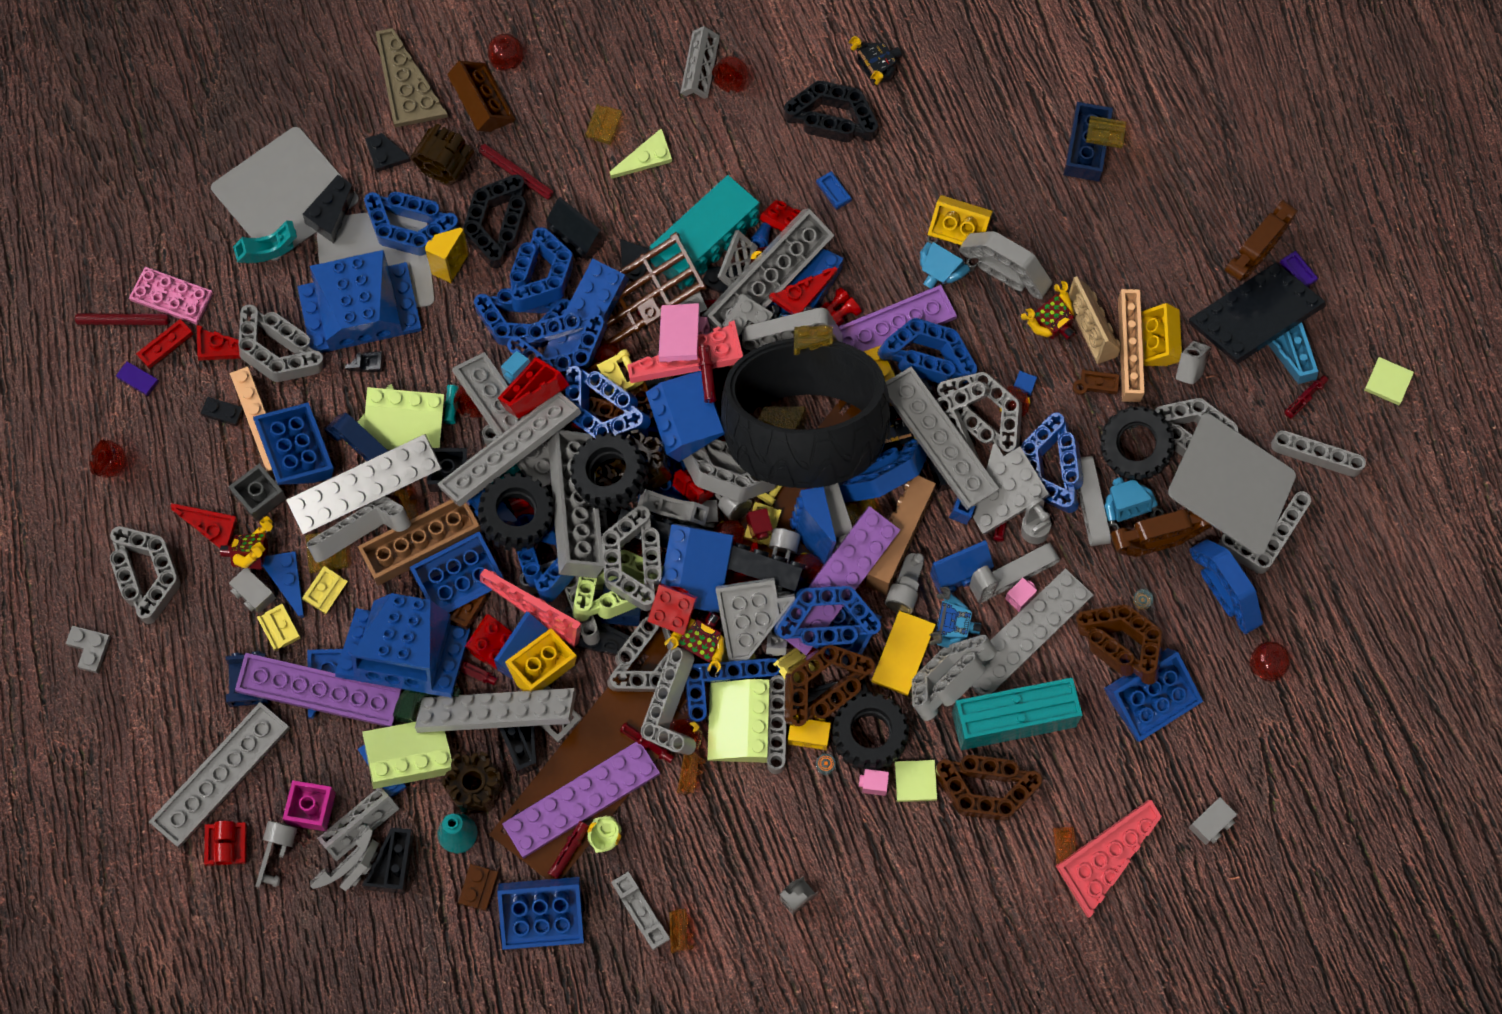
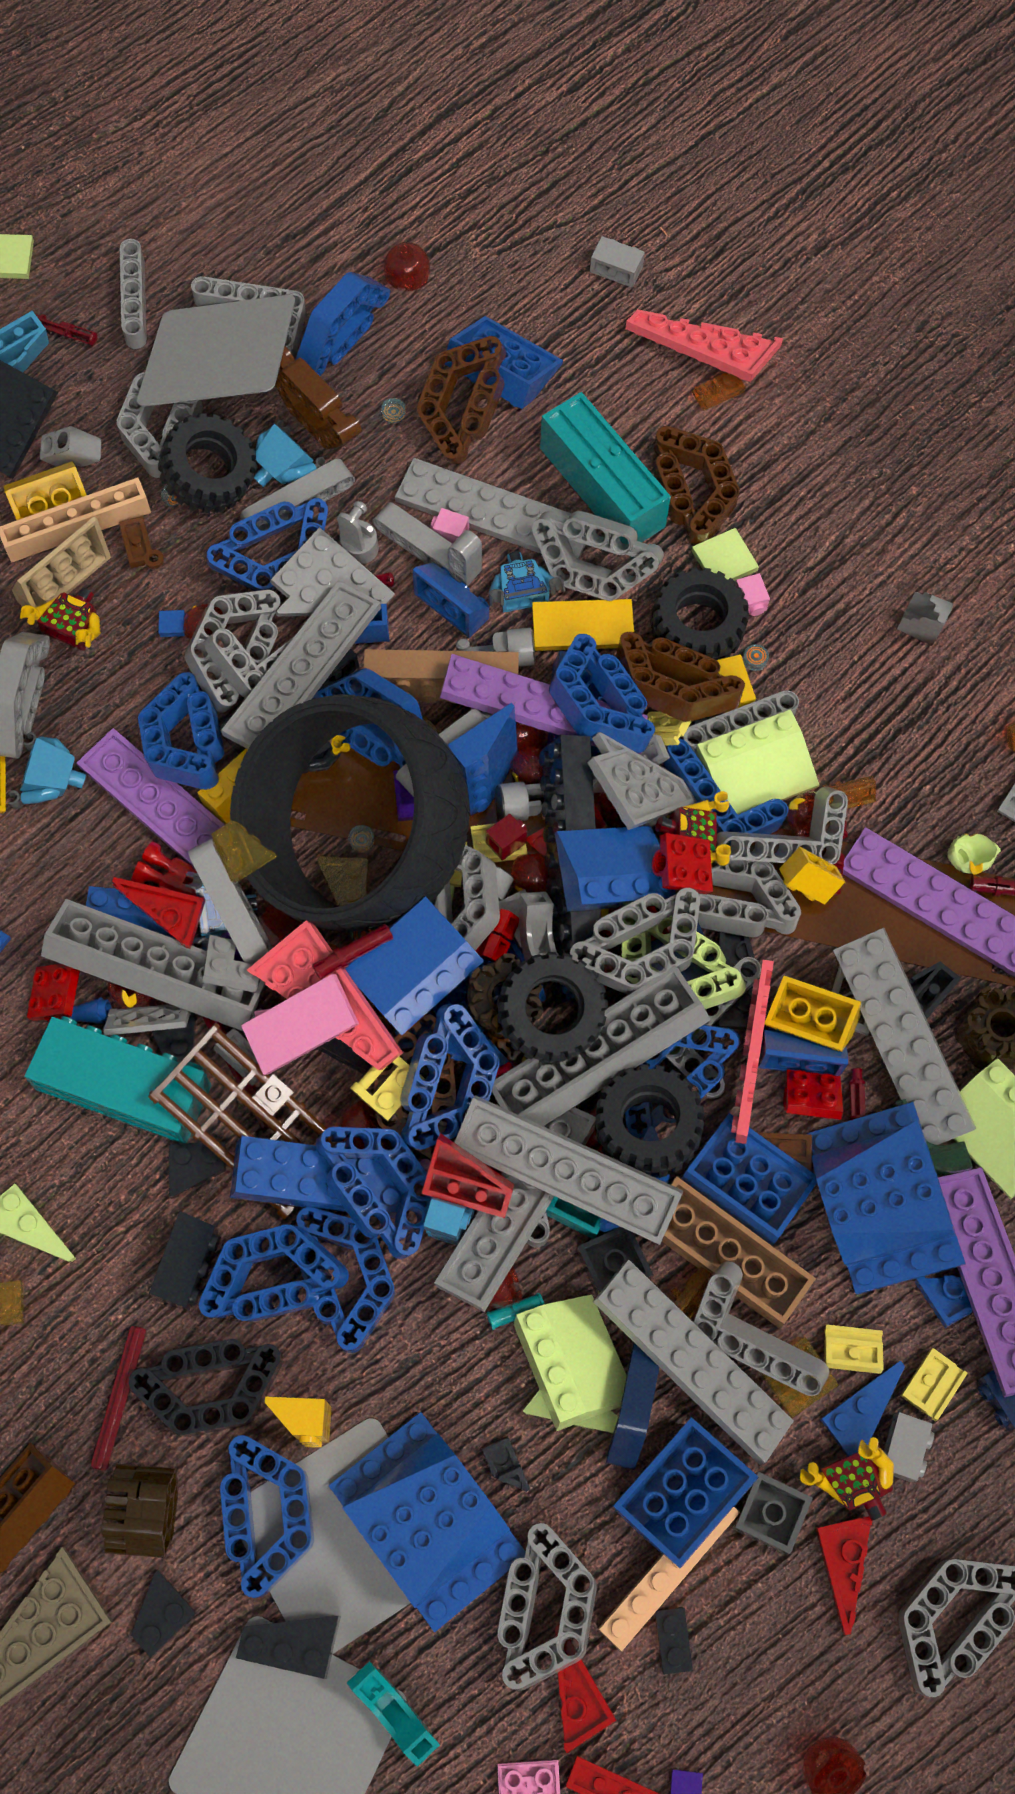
camera: 115 degrees left, 0 degrees up
none -> yellow brick [779,846,845,904]

